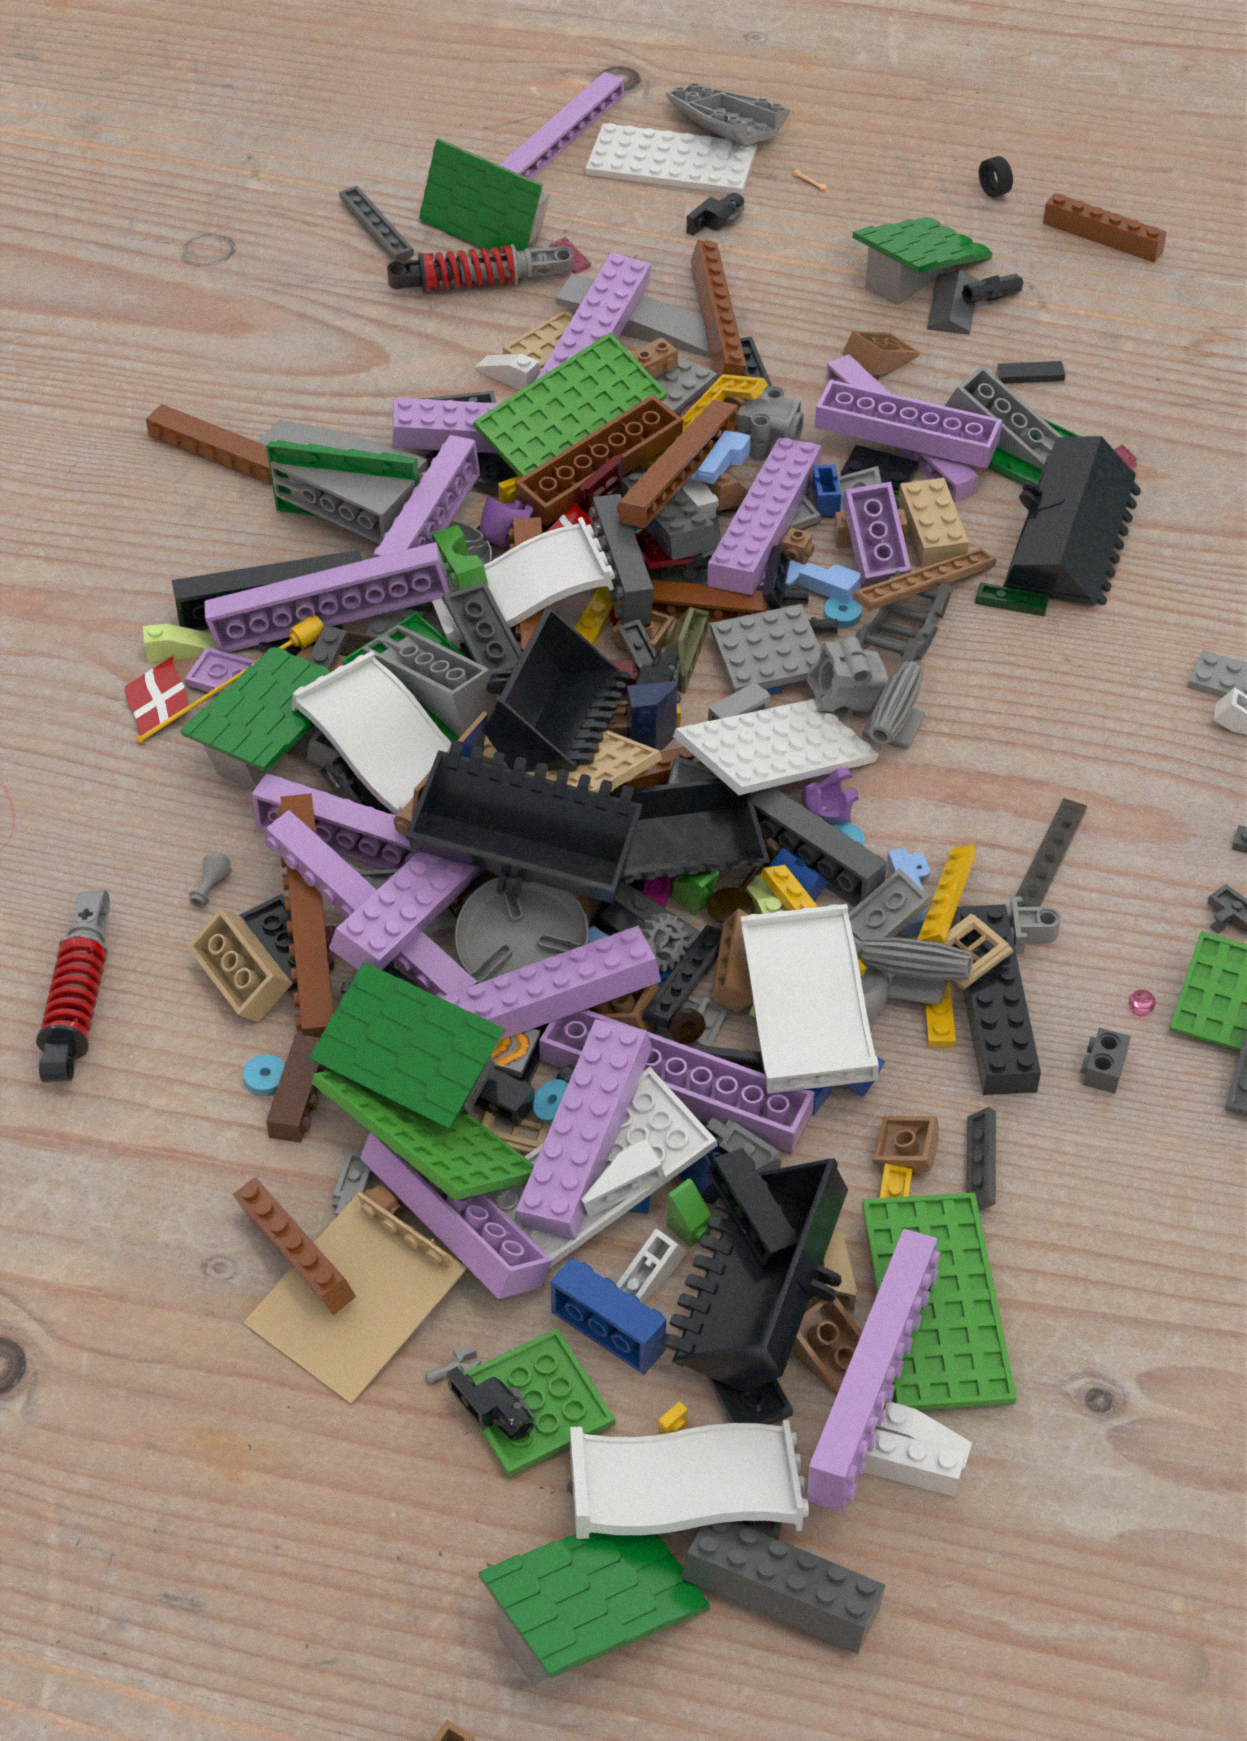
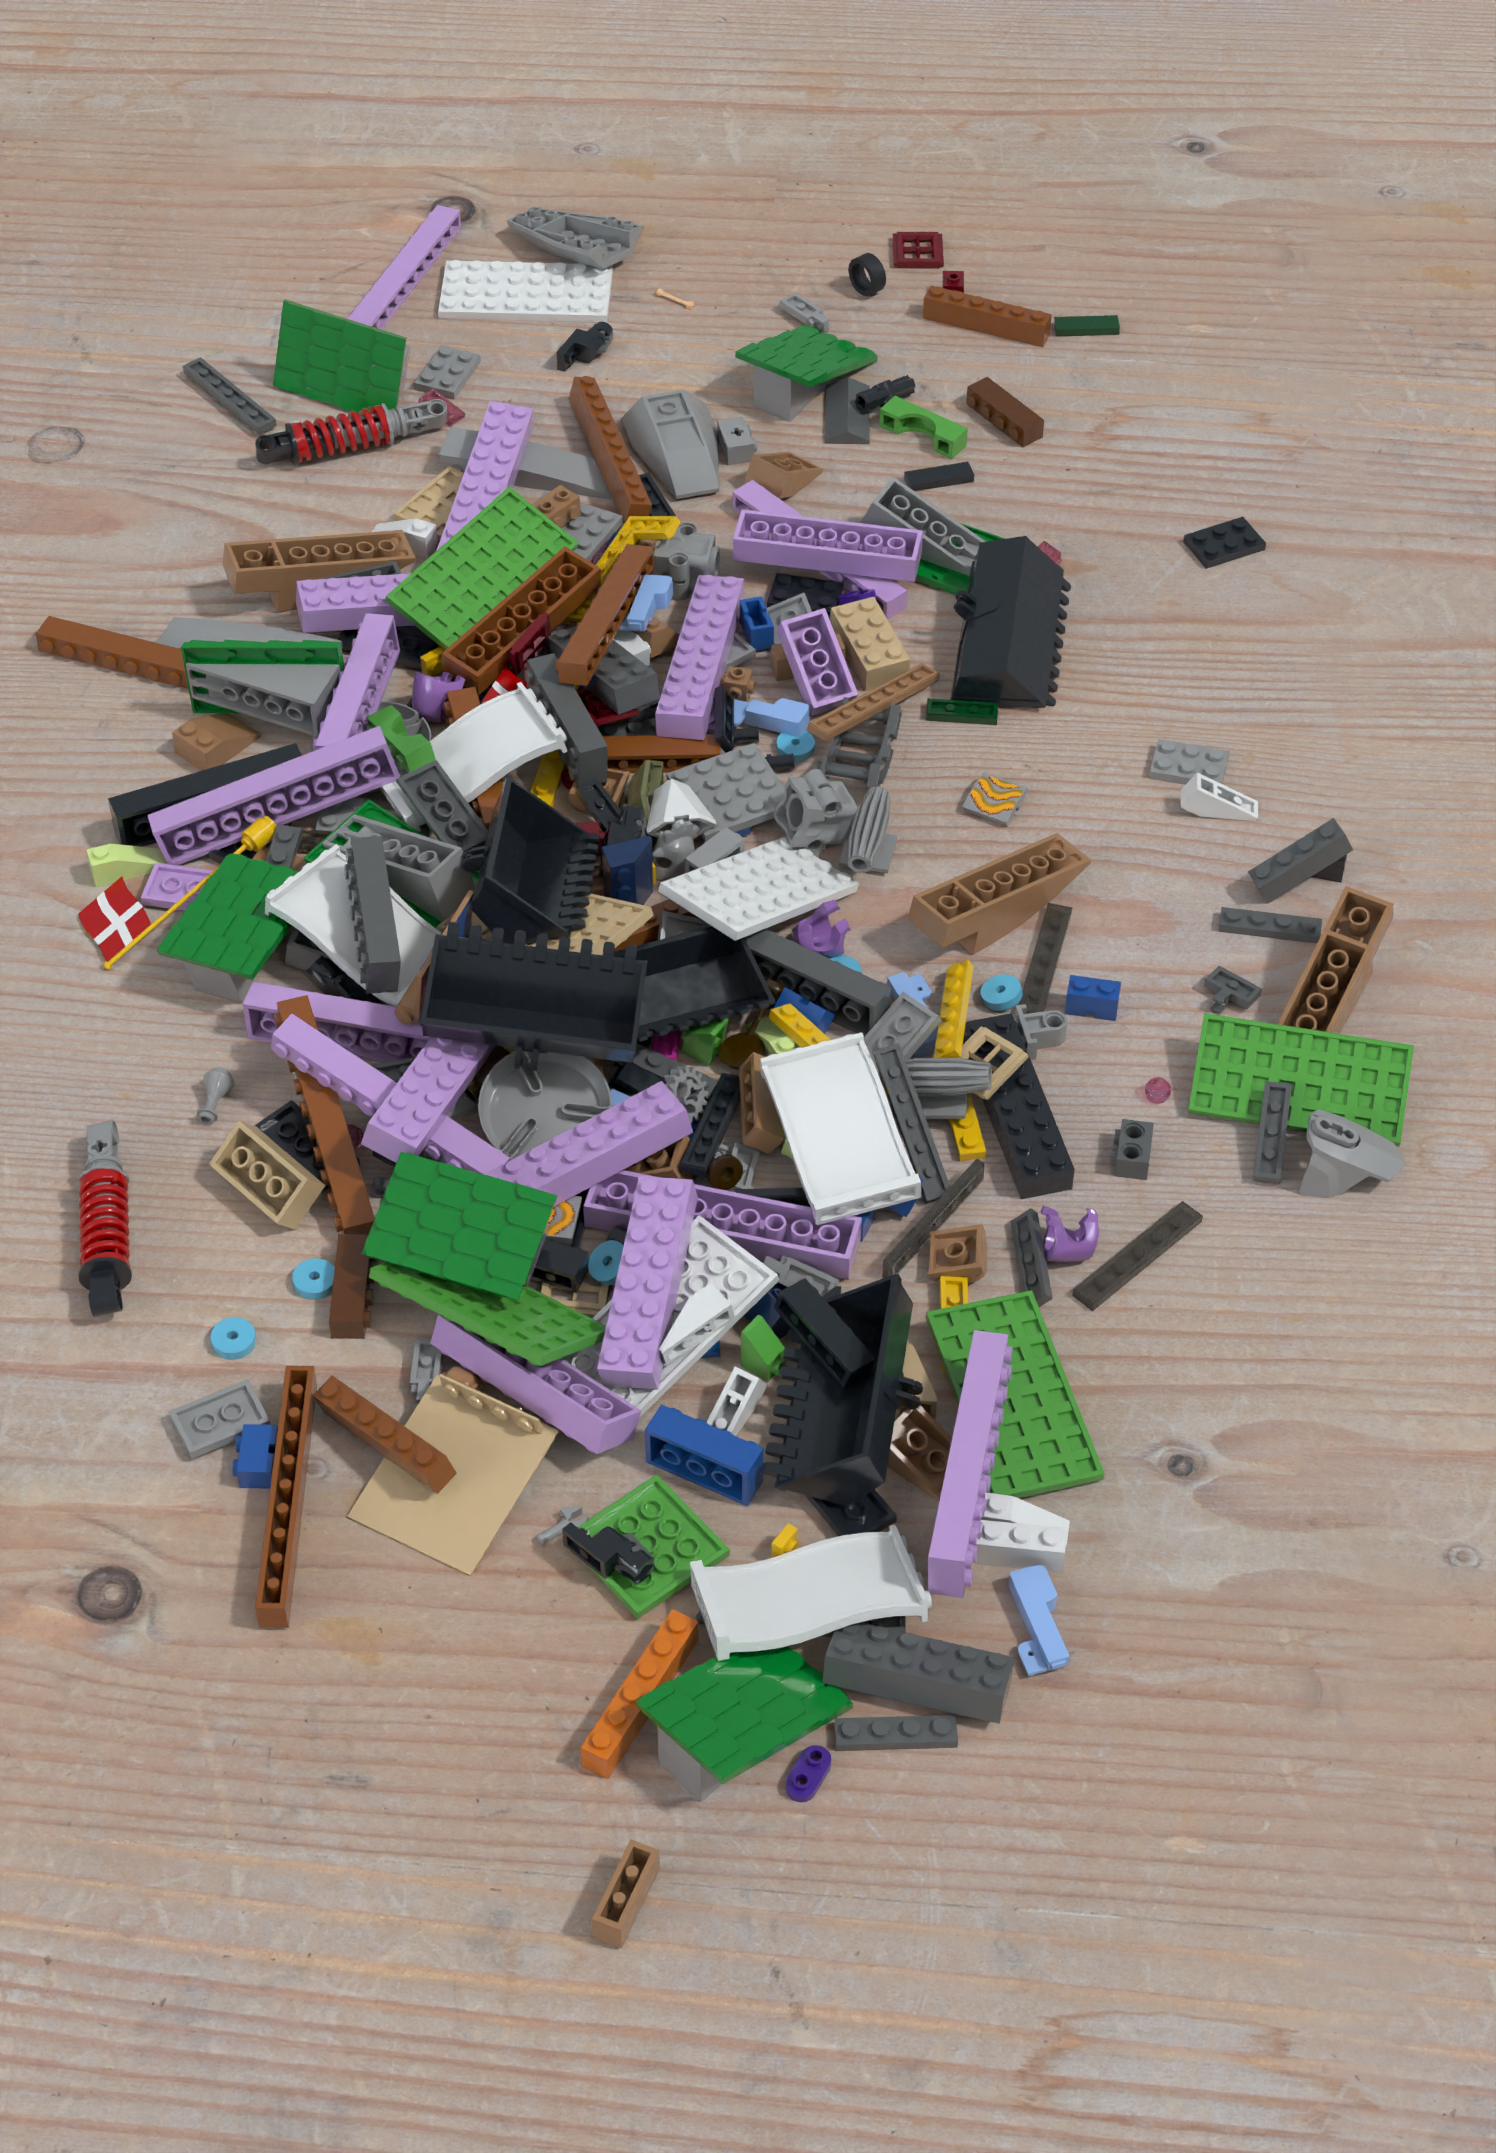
camera: 10 degrees left, 0 degrees up
none -> light grey plate [169,1379,270,1459]
none -> medium nougat slope [172,712,261,770]
none -> medium azure piece [210,1317,256,1360]
none -> medium nougat slope [222,530,416,612]
none -> blue brick [233,1424,278,1489]
none -> dark orange brick [255,1365,317,1628]
none -> dark grey brick [344,836,401,994]
none -> light grey plate [414,345,481,399]
none -> orange brick [581,1609,699,1779]
none -> light grey wedge [621,389,719,499]
none -> white slope [646,779,716,839]
none -> light grey piece [652,821,699,881]
none -> light grey brick [717,417,757,465]
none -> light grey hinge [779,292,830,333]
none -> dark purple plate [786,1745,831,1802]
none -> dark grey plate [834,1715,958,1751]
none -> dark purple plate [838,589,877,605]
none -> dark grey plate [872,1043,952,1203]
none -> bright green arch [880,396,968,459]
none -> clear smoke tile [882,1159,985,1278]
none -> dark red piece [892,232,944,269]
none -> medium nougat slope [908,833,1091,955]
none -> dark red brick [942,271,964,293]
none -> slope [962,772,1028,827]
none -> reddish brown brick [966,377,1044,447]
none -> medium azure piece [980,974,1023,1011]
none -> light blue piece [1008,1565,1070,1677]
none -> medium lavender piece [1040,1205,1099,1262]
none -> dark green tile [1054,315,1120,336]
none -> blue brick [1065,975,1121,1021]
none -> clear smoke tile [1072,1201,1203,1312]

